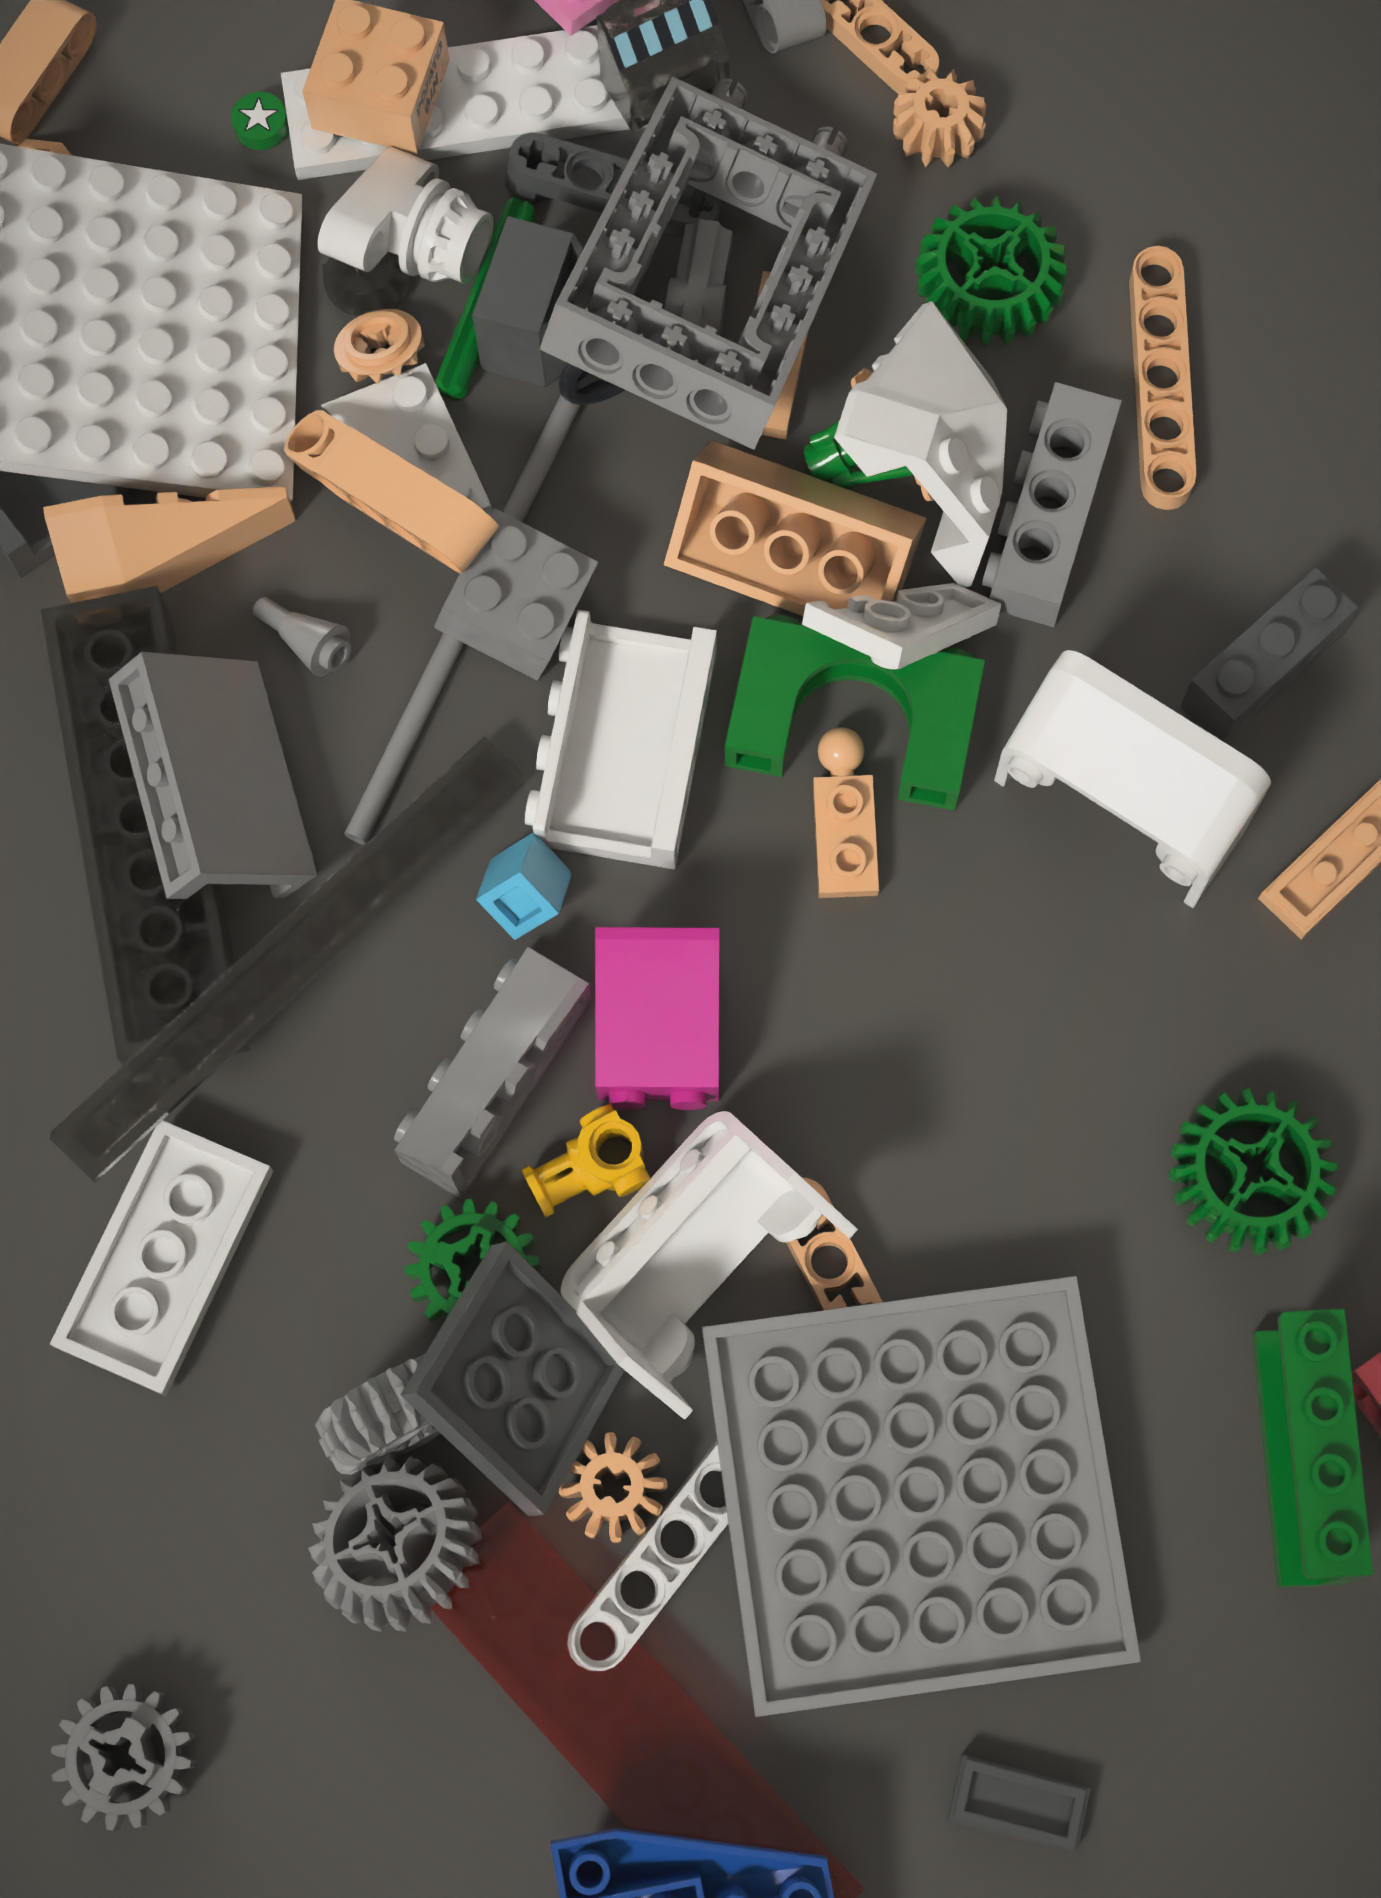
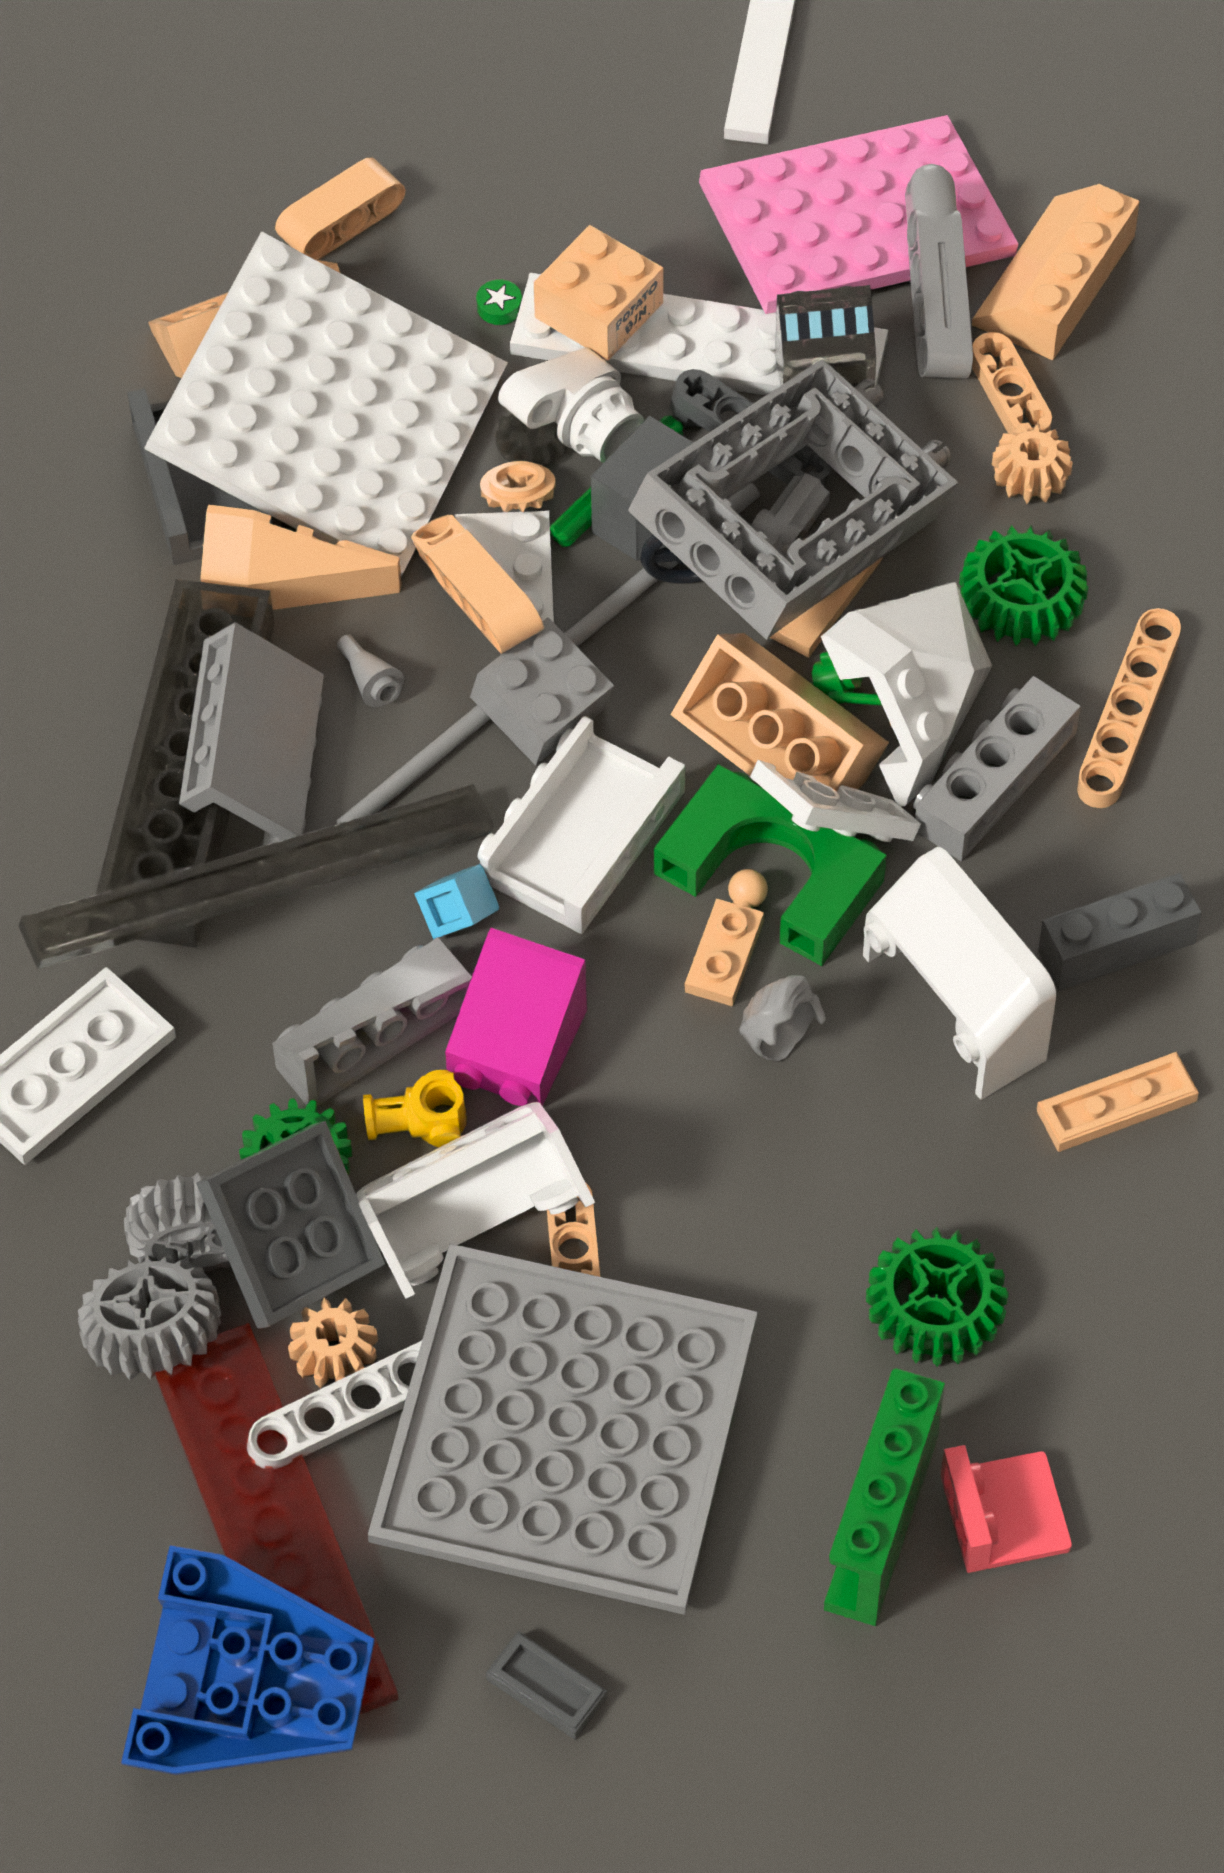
camera: 20 degrees right, 15 degrees down
none -> light grey hair [739,975,826,1062]

